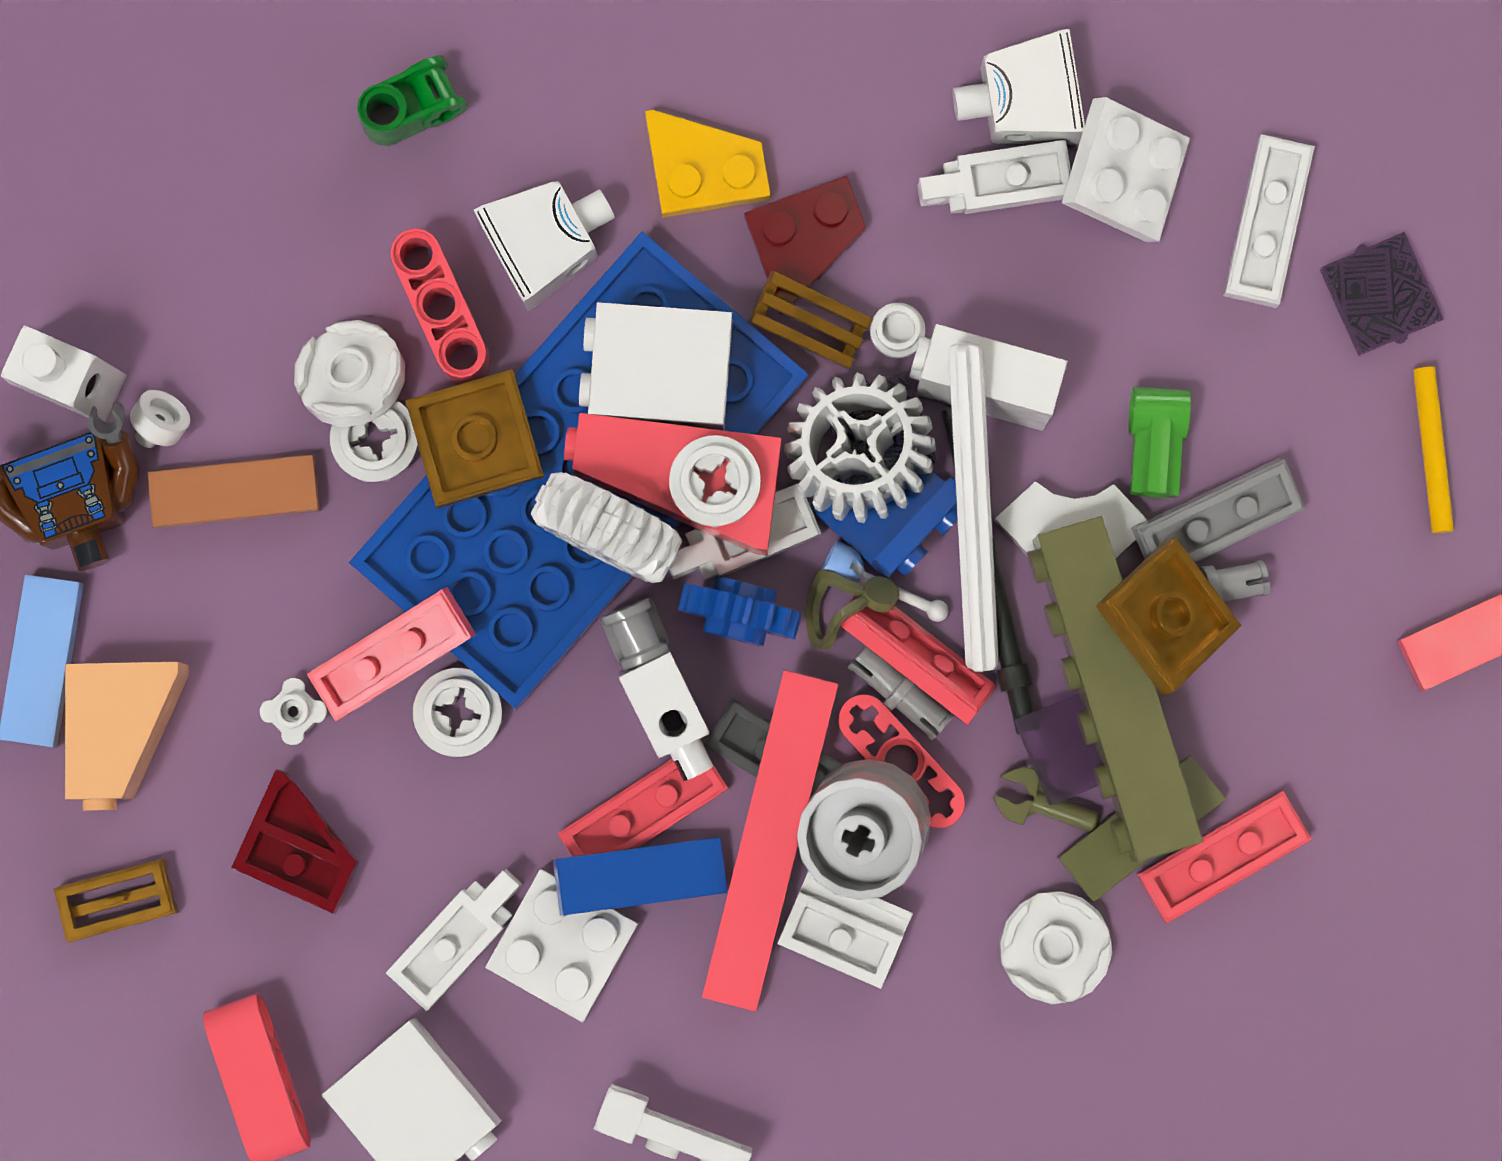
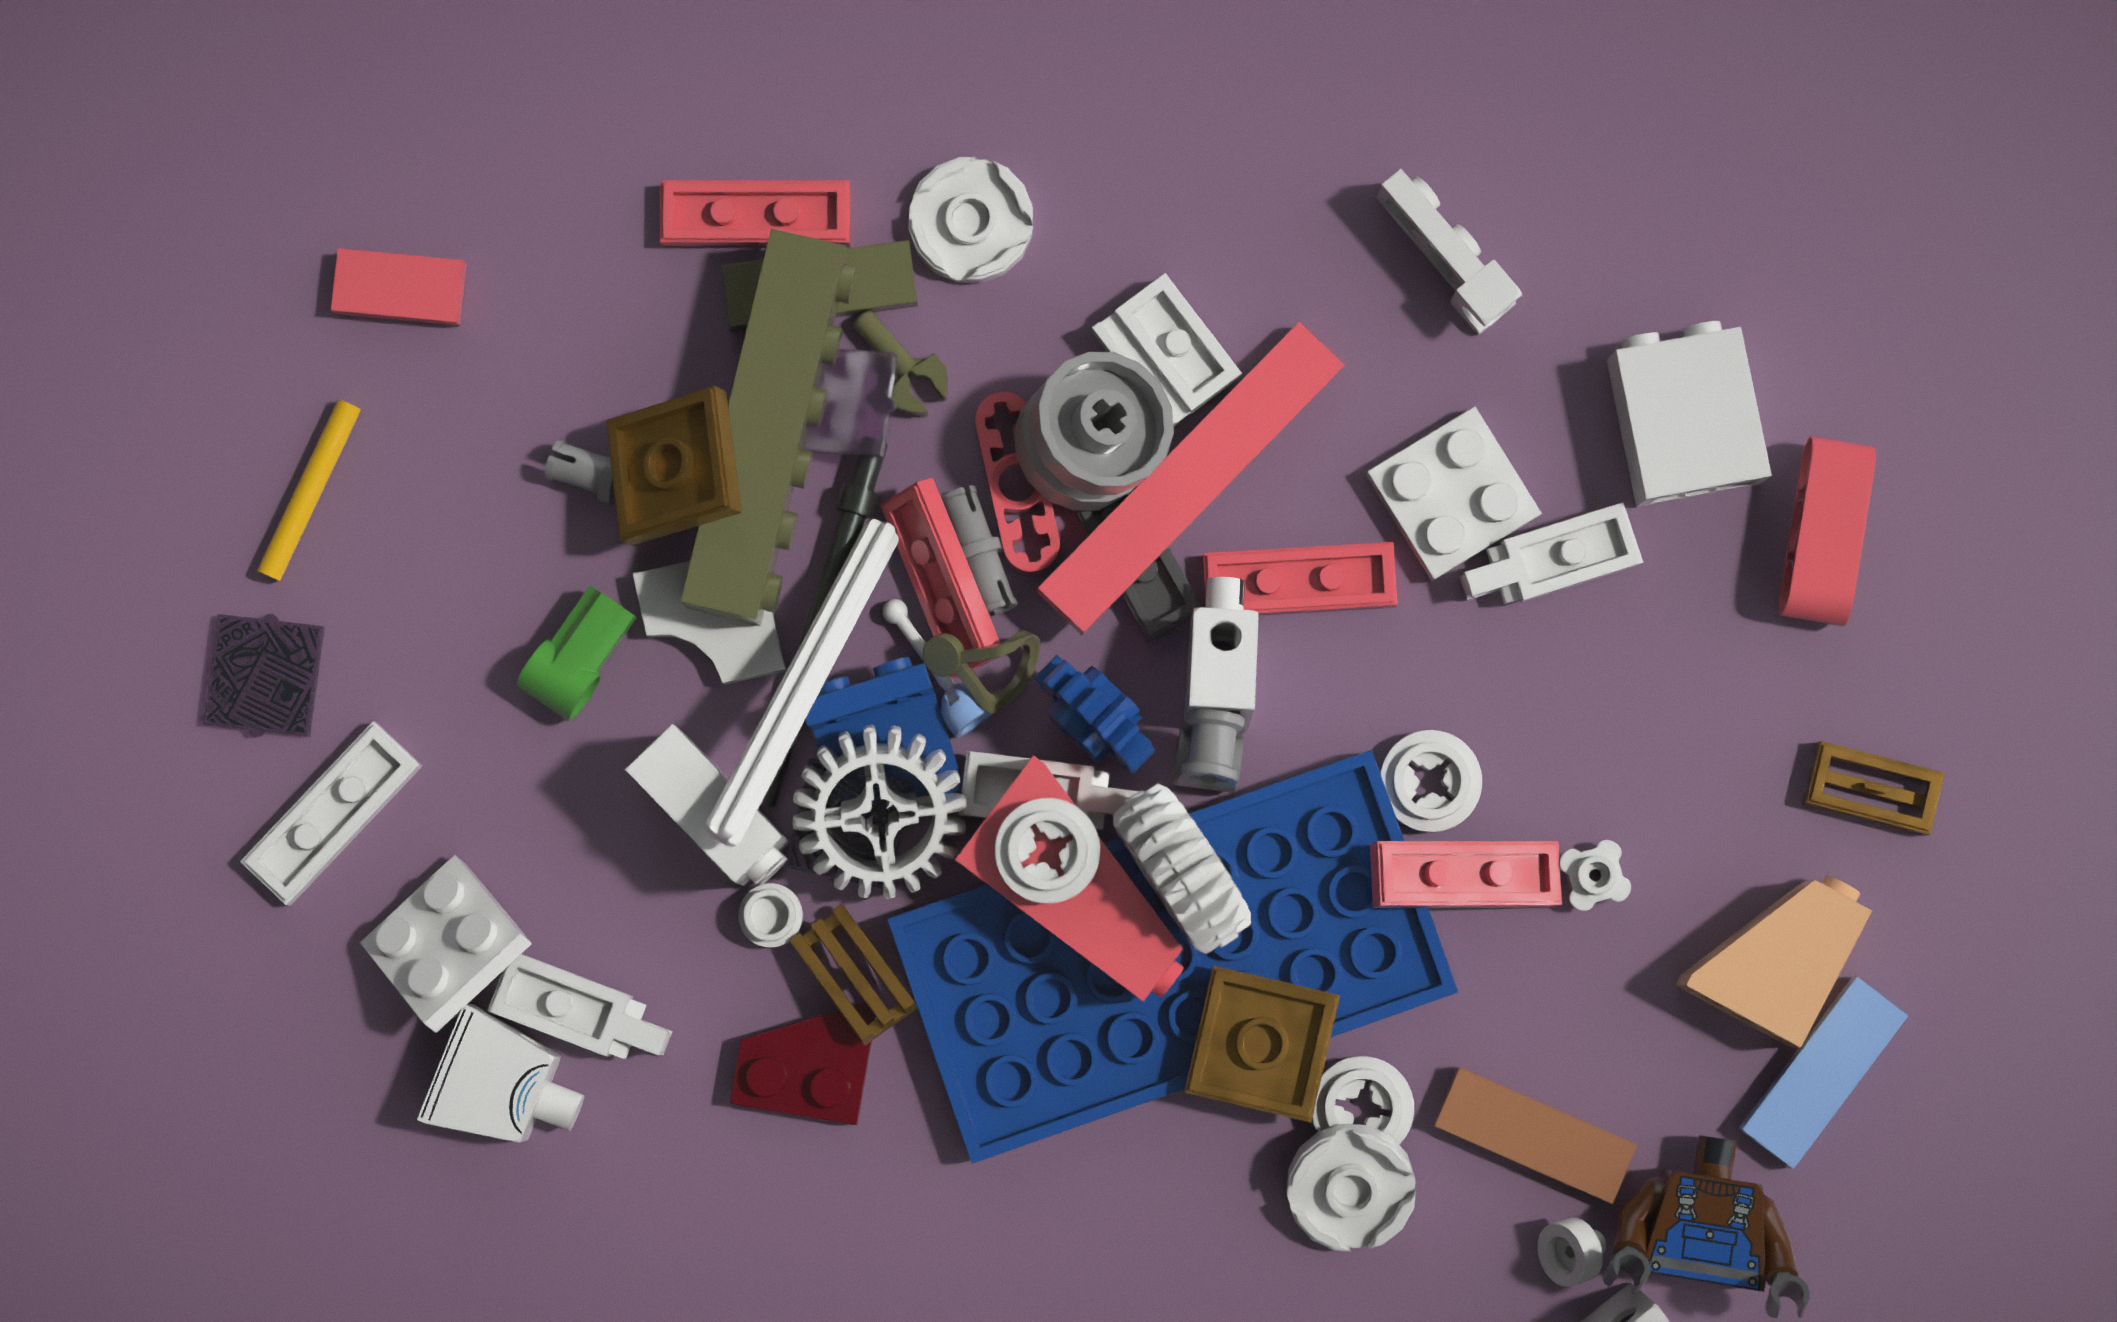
camera: 160 degrees left, 0 degrees up
dark red wing [231,769,359,914] -> none
coral beam [390,228,491,385] -> none
white torso [474,181,615,311] -> none
blue tile [553,837,728,916] -> none
white brick [579,302,733,431] -> none
yellow wing [645,110,770,218] -> none
light grey tile [1131,458,1305,562] -> none

